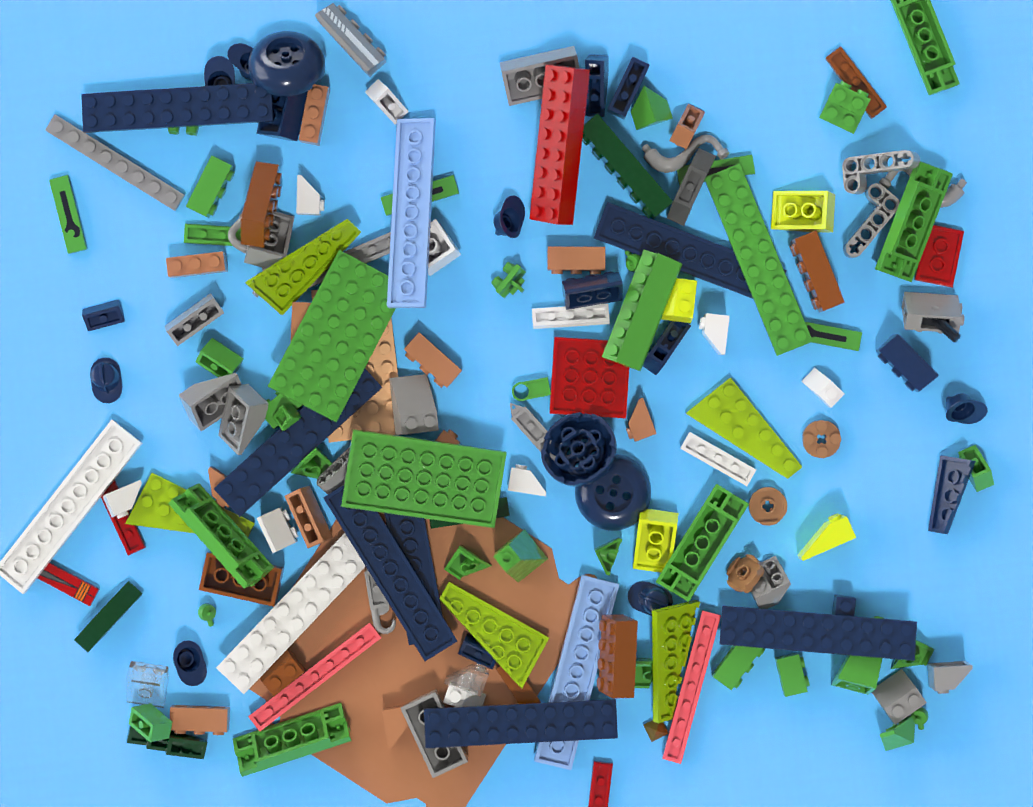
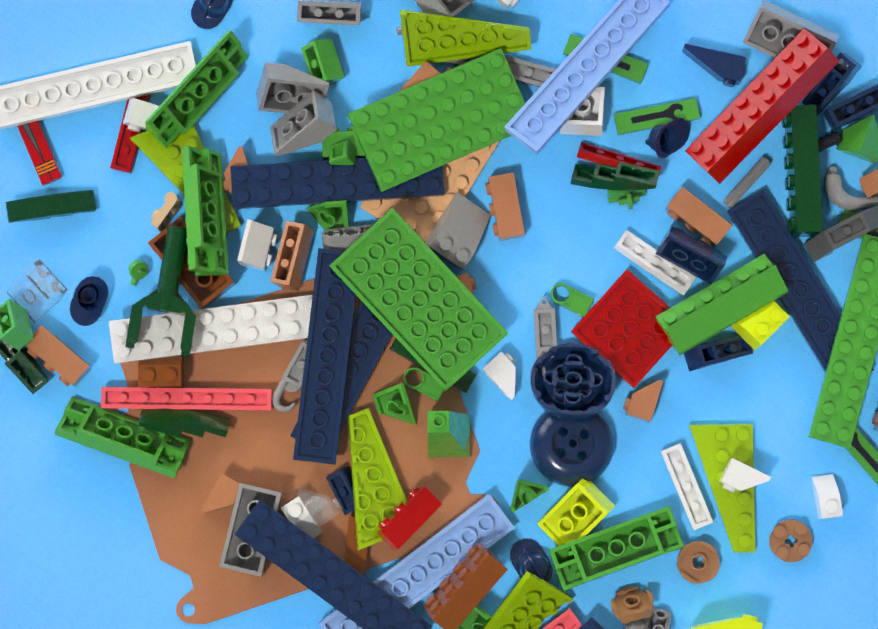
camera: 35 degrees right, 5 degrees down
bright green piece [625,251,641,272] -> none
white slope [699,313,730,355] -> none
none -> dark green piece [125,226,196,358]
none -> dark green slope [139,408,229,438]
none -> bright green slope [145,30,248,148]
none -> tan plate [151,192,181,232]
none -> red brick [377,486,442,551]
none -> bright green piece [404,367,444,401]
none -> dark green slope [570,162,660,190]
none -> red tile [577,142,661,178]
none -> bright green tile [613,98,700,136]
none -> dark blue slope [682,44,746,87]
none -> white slope [719,458,771,493]
none -> light grey axle [723,157,771,209]
none -> black pin [818,131,842,153]

